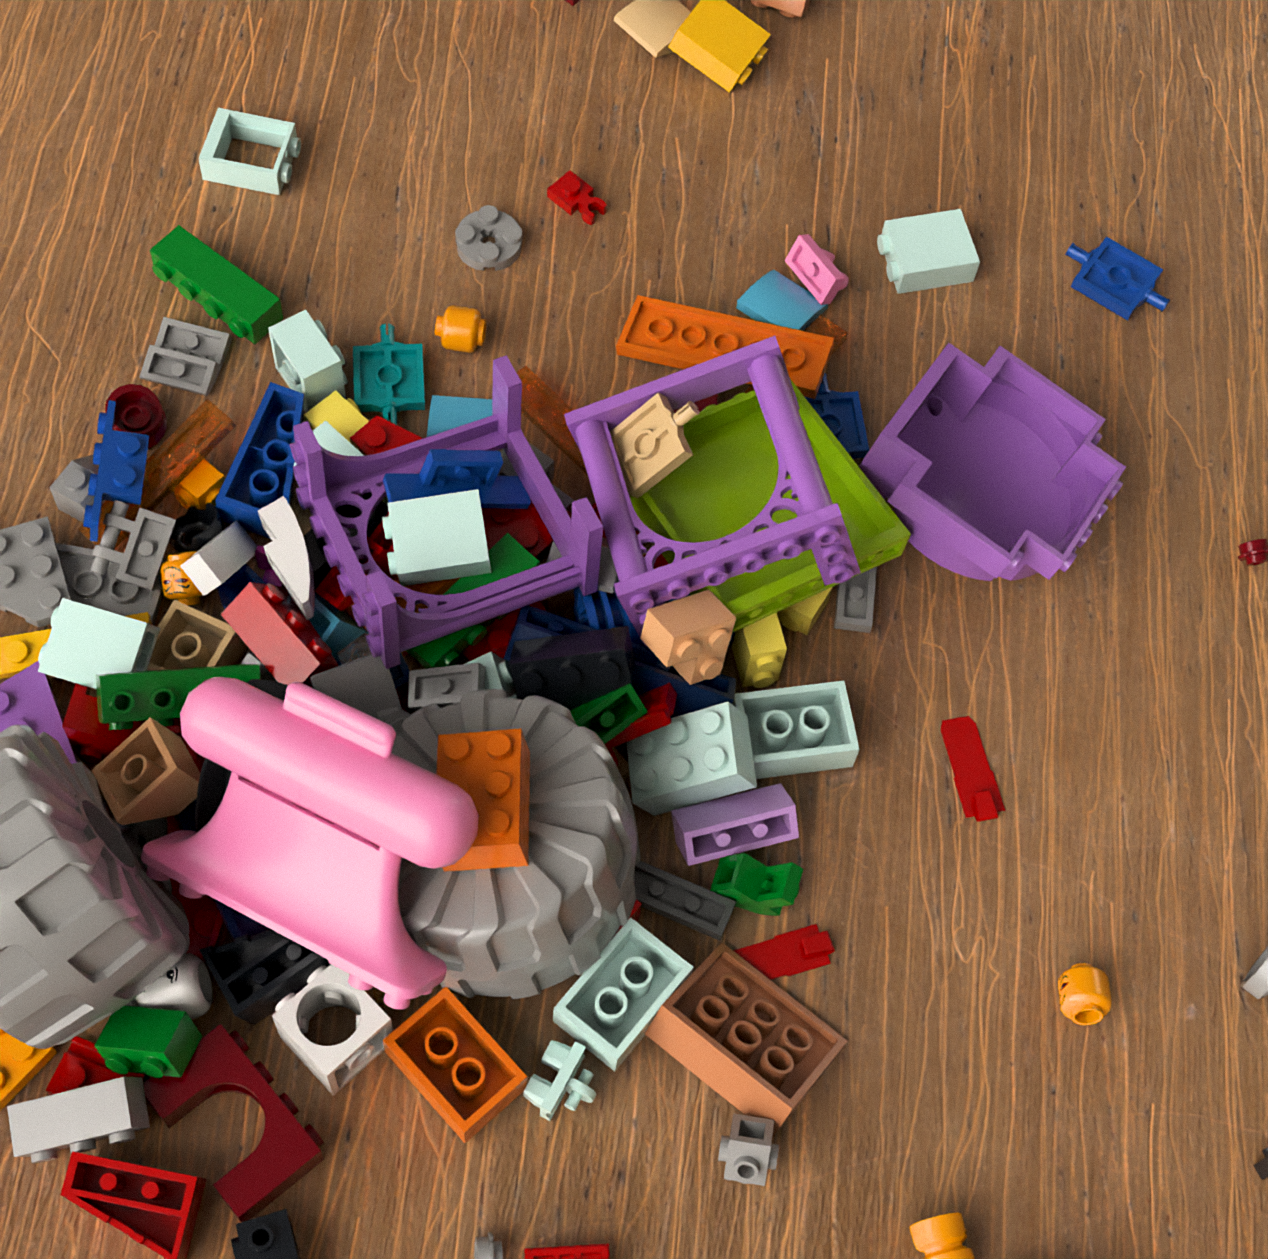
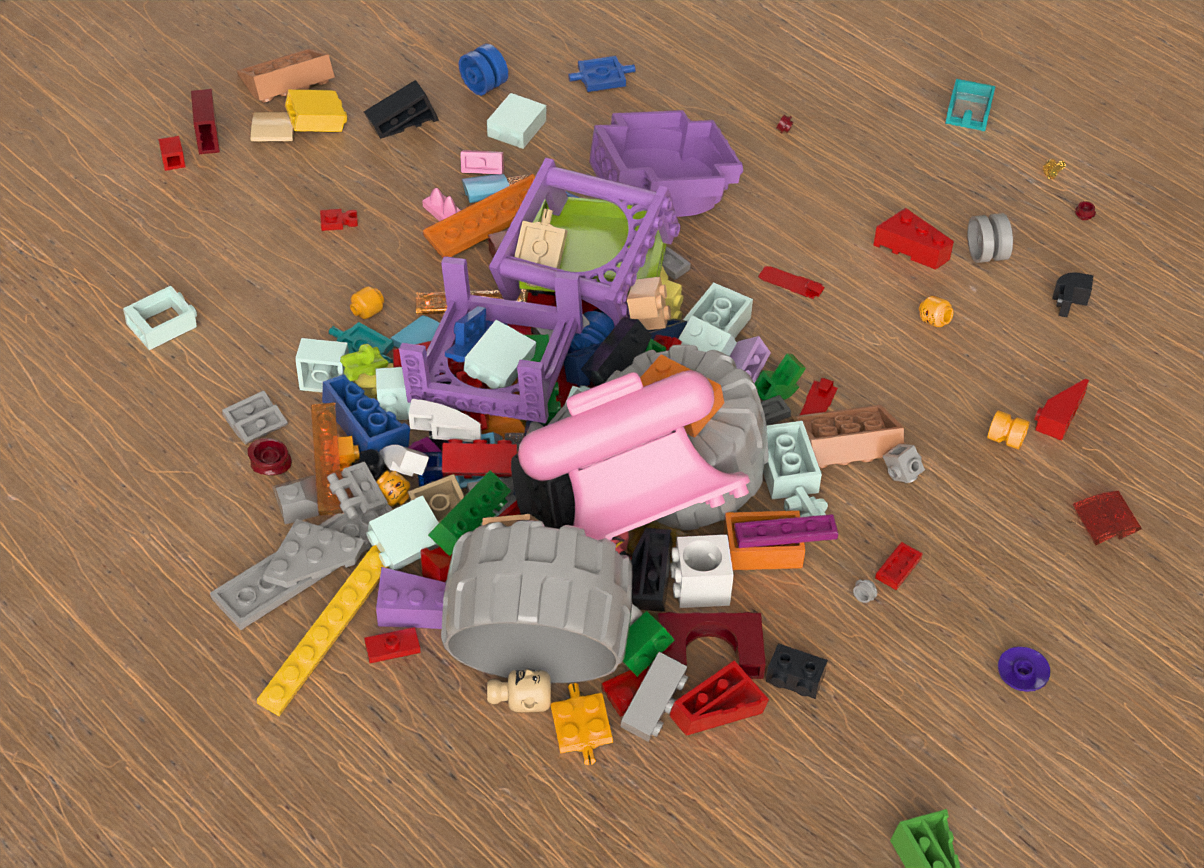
camera: 45 degrees left, 15 degrees down
blue bracket [83,400,149,542] -> none
green brick [150,225,283,345] -> none
light grey plate [455,205,522,271] -> none
none -> lime hips [340,344,389,381]
none -> black wedge [363,80,439,139]
none -> bright pink tile [422,188,461,221]
none -> blue wheel [459,43,508,96]
none -> magenta tile [734,514,838,548]
none -> red wedge [873,208,954,270]

